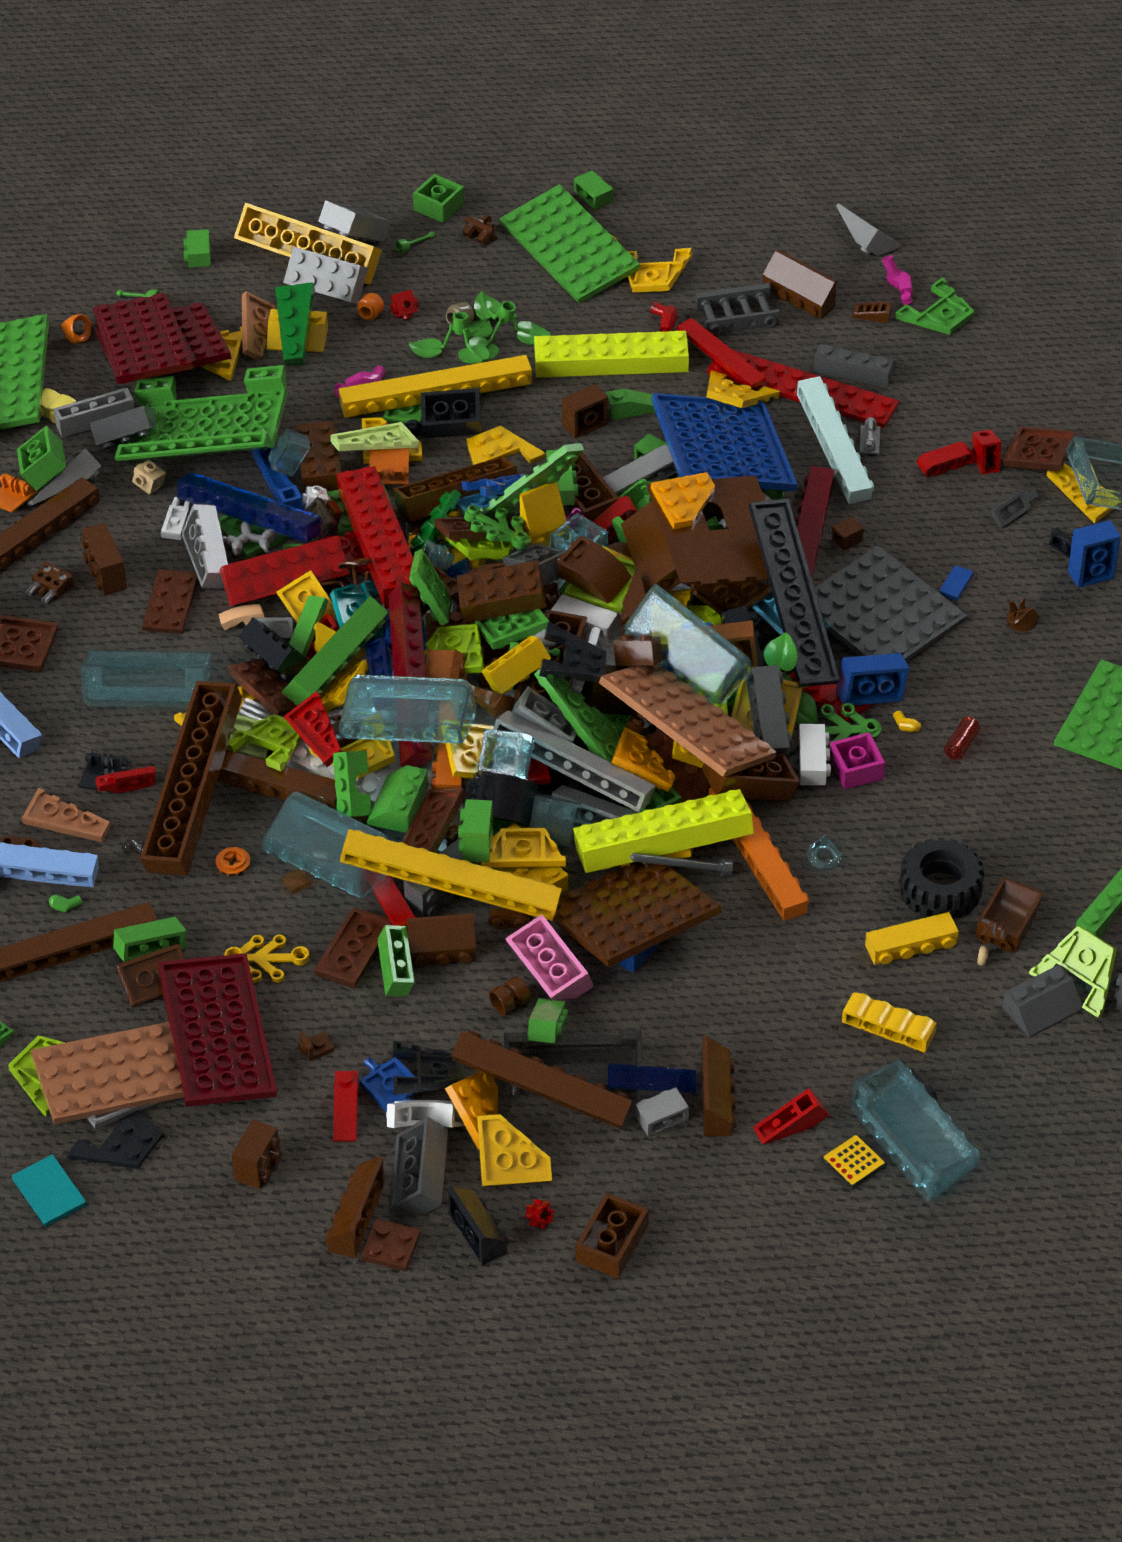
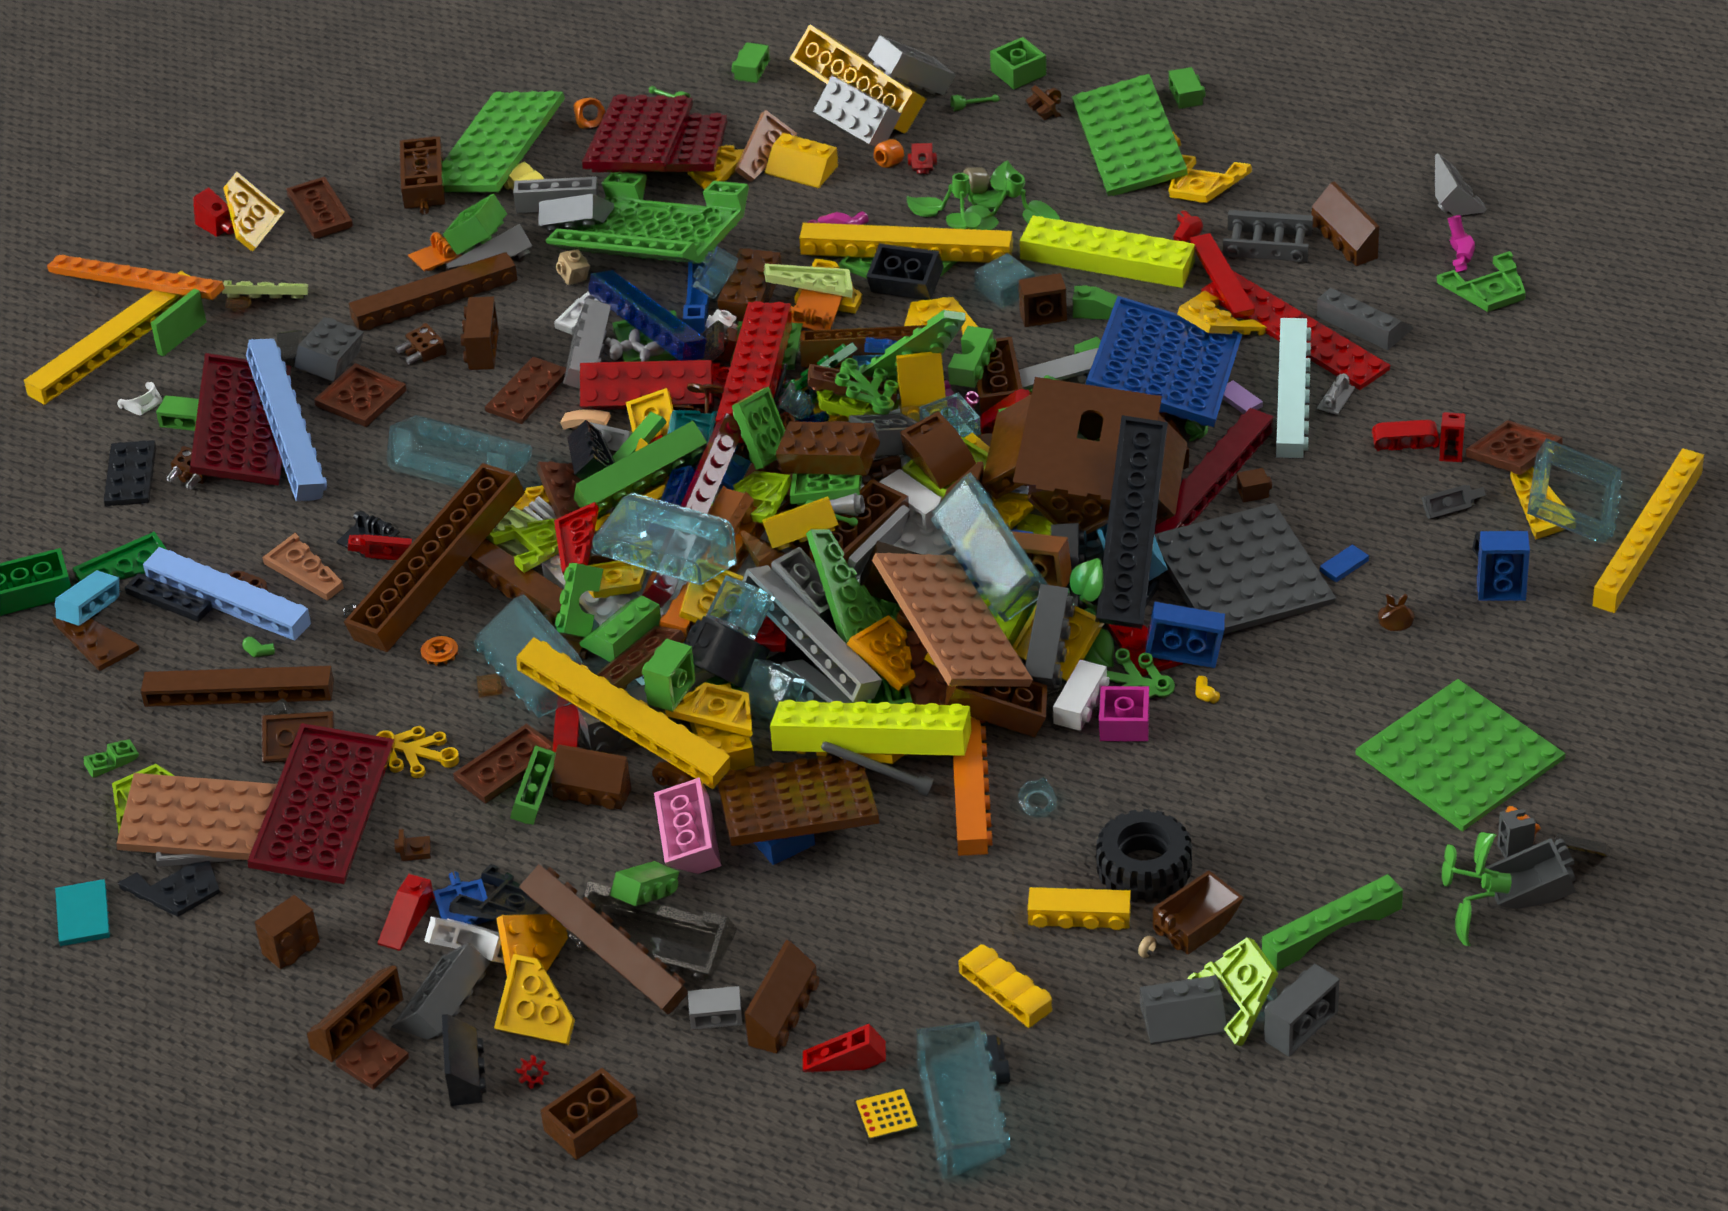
camera: 25 degrees right, 5 degrees down
bright green brick [113,917,186,962] -> none
green wedge [275,282,315,366] -> none
black plate [404,420,423,436] -> none
reddish brown wheel [489,976,531,1016] -> none
black wing [539,622,607,682] -> none
clear blue tile [608,1063,696,1093] -> none
reddish brown brick [613,633,662,666] -> none
light orange plate [651,472,715,529] -> none
reddish brown slope [851,302,893,324] -> none
clear red brick [944,717,981,760] -> none
none -> clear light blue brick [974,253,1035,309]
none -> lavender tile [1223,380,1263,414]

